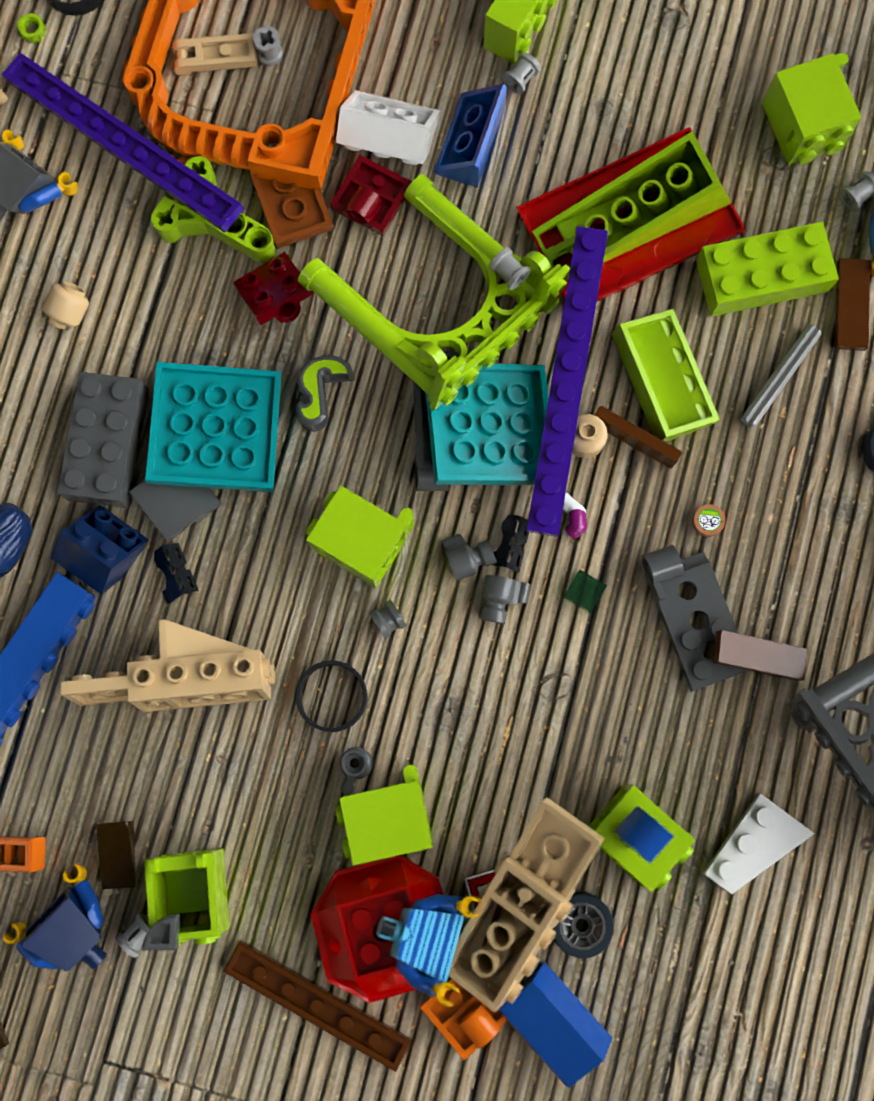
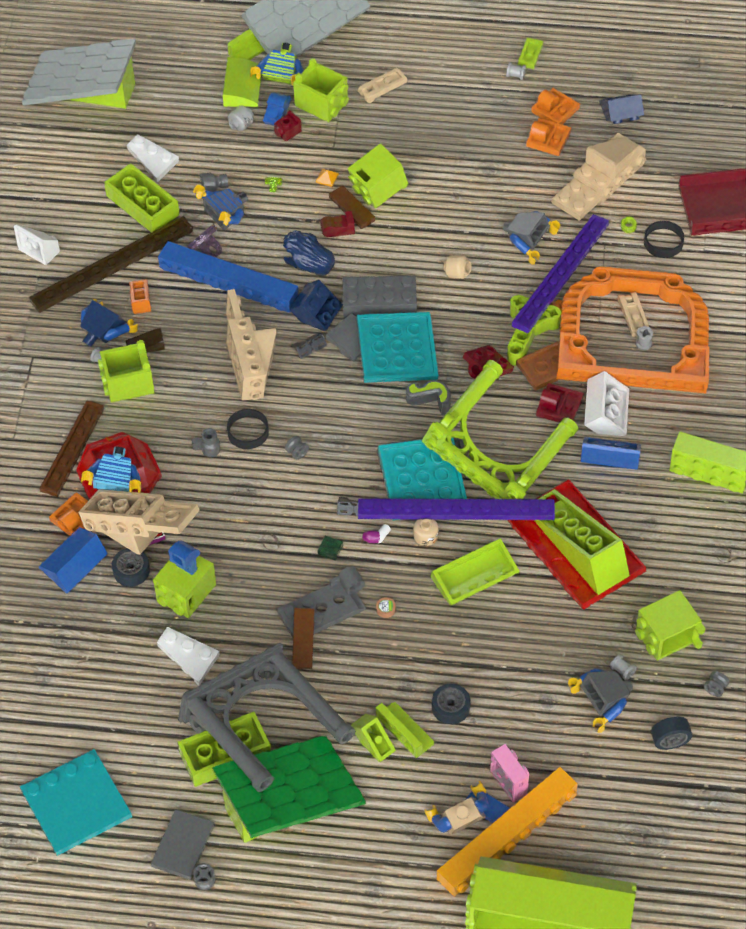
camera: 80 degrees right, 25 degrees down
dark grey tile [142,913,180,951] -> none
lime container [306,485,415,589] -> none
lime container [335,765,434,865] -> none
dark grey piece [442,534,497,581] -> none
dark grey piece [480,575,531,624] -> none
light grey bush [489,247,531,290] -> none
light grey bush [502,52,541,94] -> none
reddish brown tile [594,406,682,469] -> none
lime brick [696,221,839,317] -> none
light grey axle [741,324,821,428] -> none
reddish brown tile [834,258,871,351] -> none

